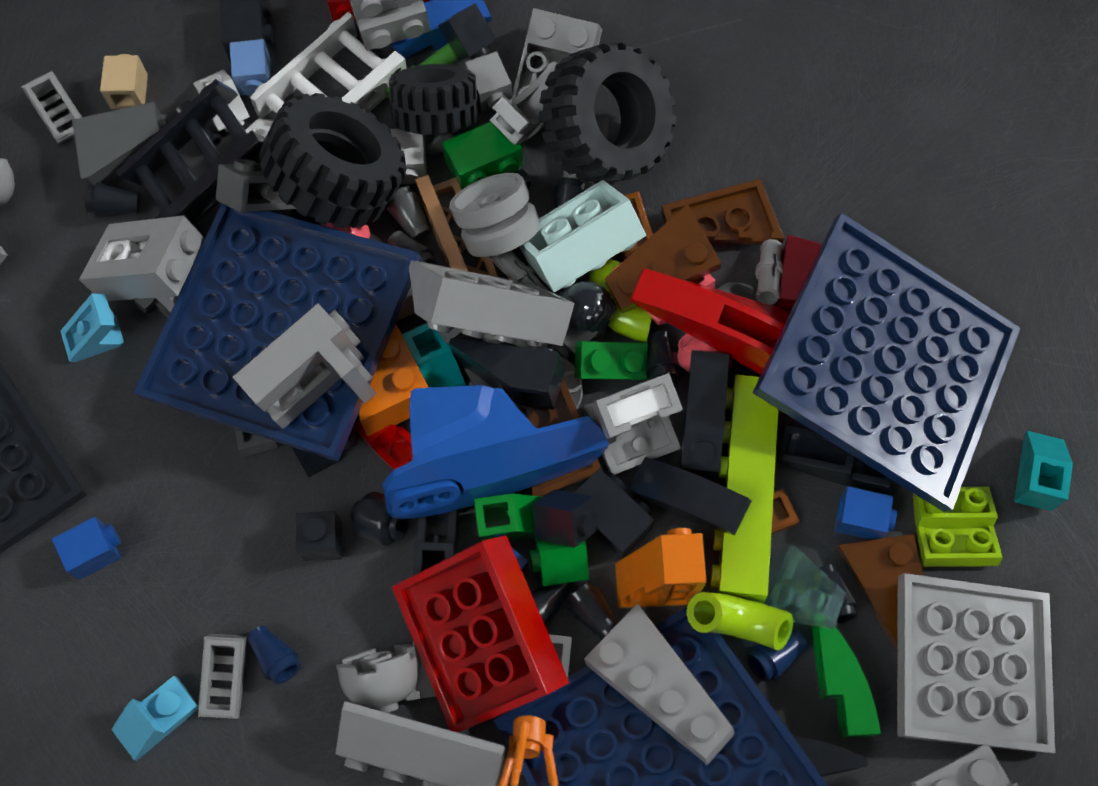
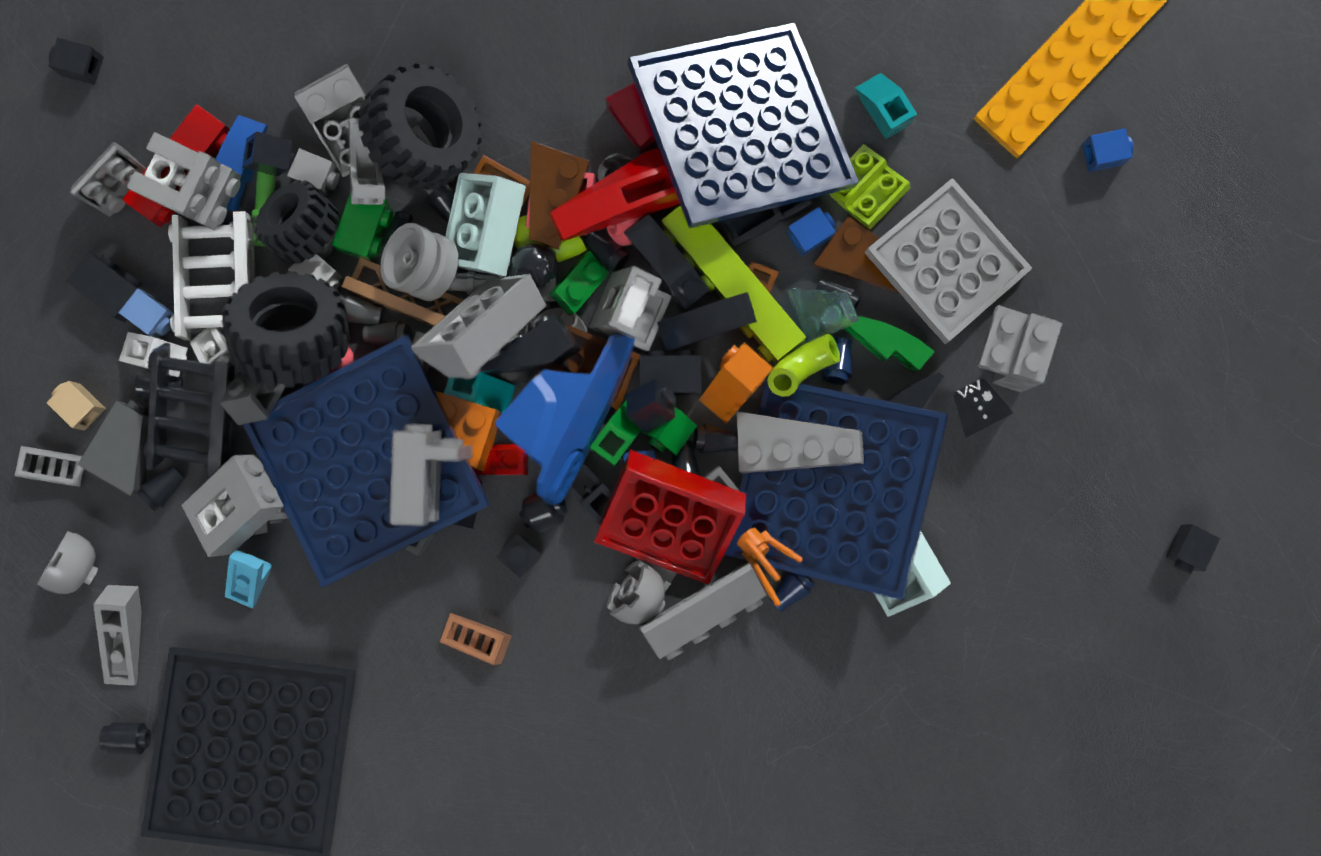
camera: 50 degrees left, 15 degrees up
blue brick [52,517,121,580] -> none
medium azure slope [111,676,199,761] -> none
light grey slope [198,634,248,719] -> none
dark blue cone [247,625,301,685] -> none
reddish brown wing [660,178,784,244] -> none
light grey pin [755,239,783,305] -> none
none -> nougat slope [440,613,511,665]

